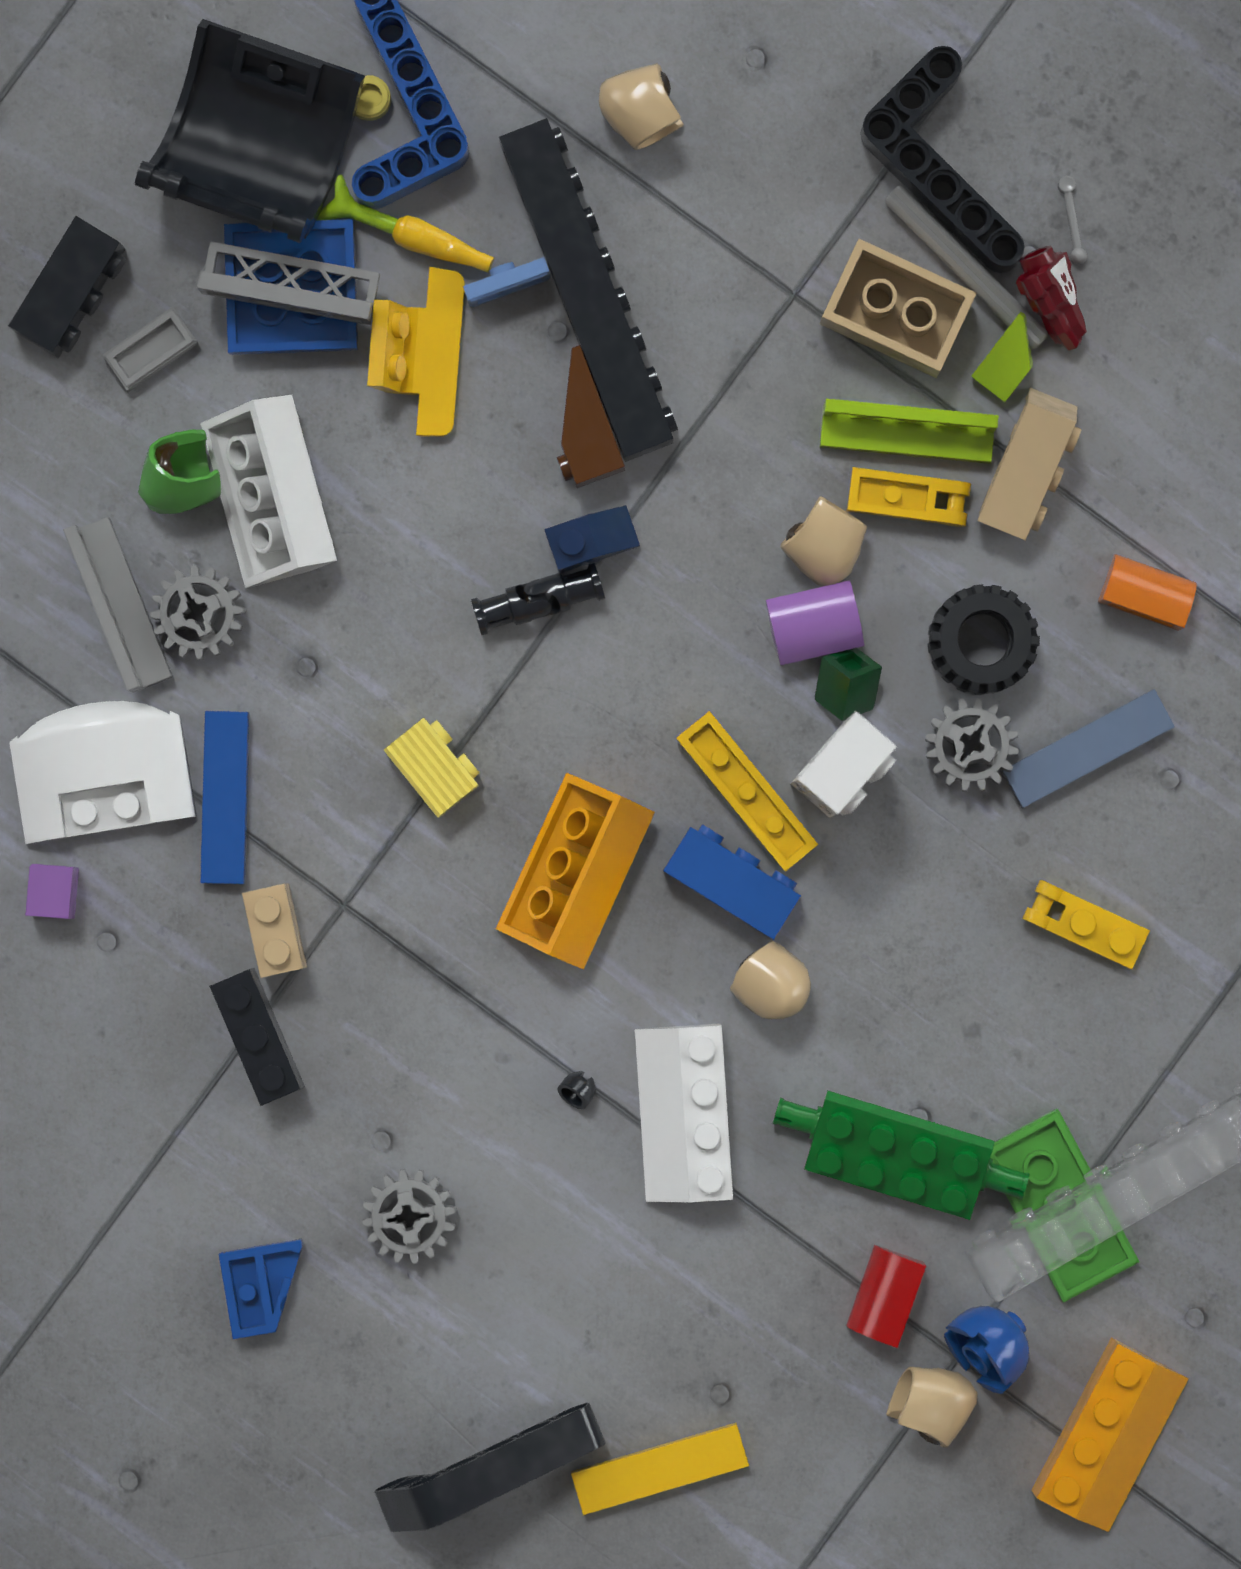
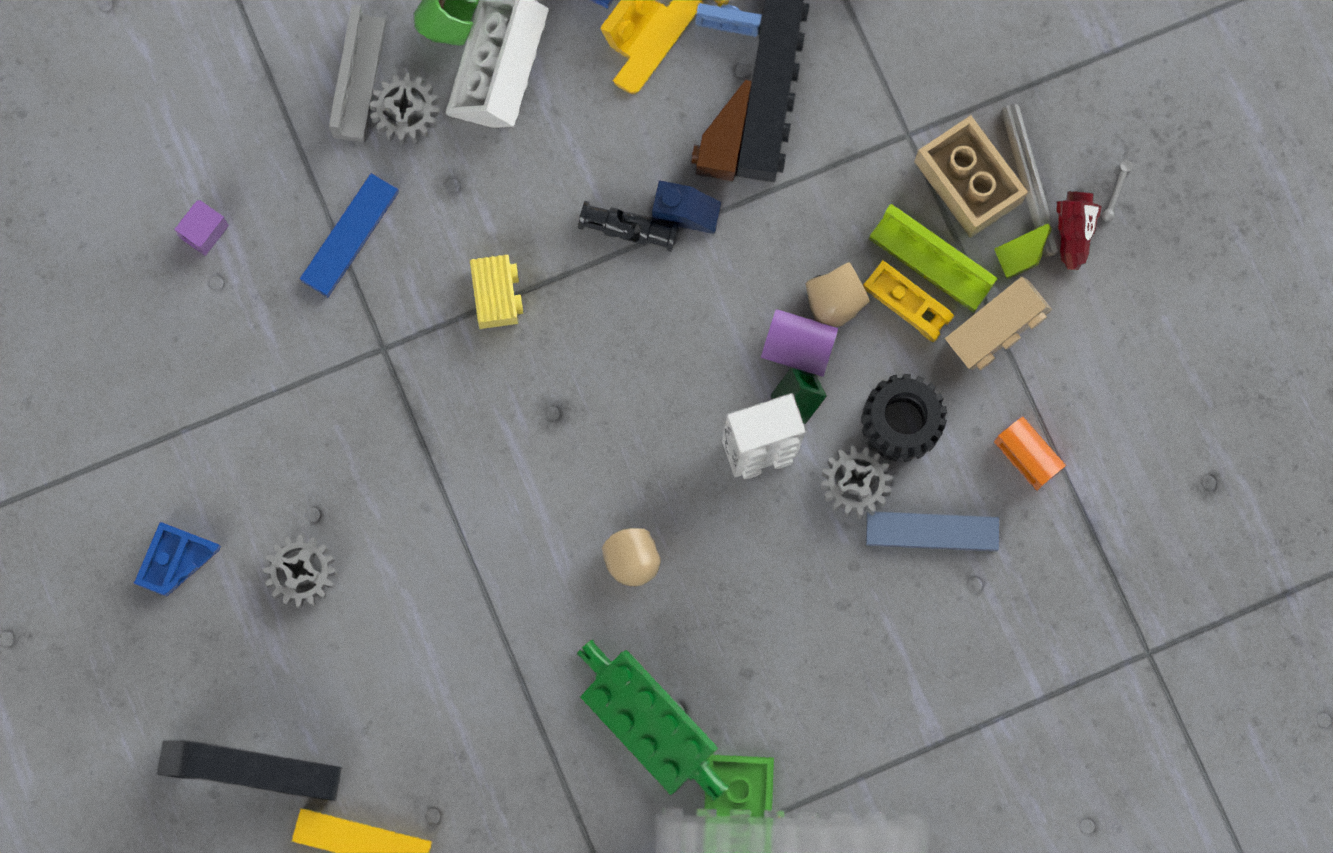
camera: 20 degrees right, 10 degrees down
white slope [9,701,196,844] -> none
black brick [210,968,305,1106] -> none
tan brick [242,884,307,978] -> none
light orange slope [496,772,655,970] -> none
black hinge [557,1071,596,1109] -> none
white slope [635,1024,733,1202] -> none
blue brick [663,824,801,940] -> none
yellow plate [676,711,819,872] -> none
red brick [846,1244,926,1348] -> none
black beam [860,46,1025,273] -> none
yellow plate [1022,880,1150,969] -> none

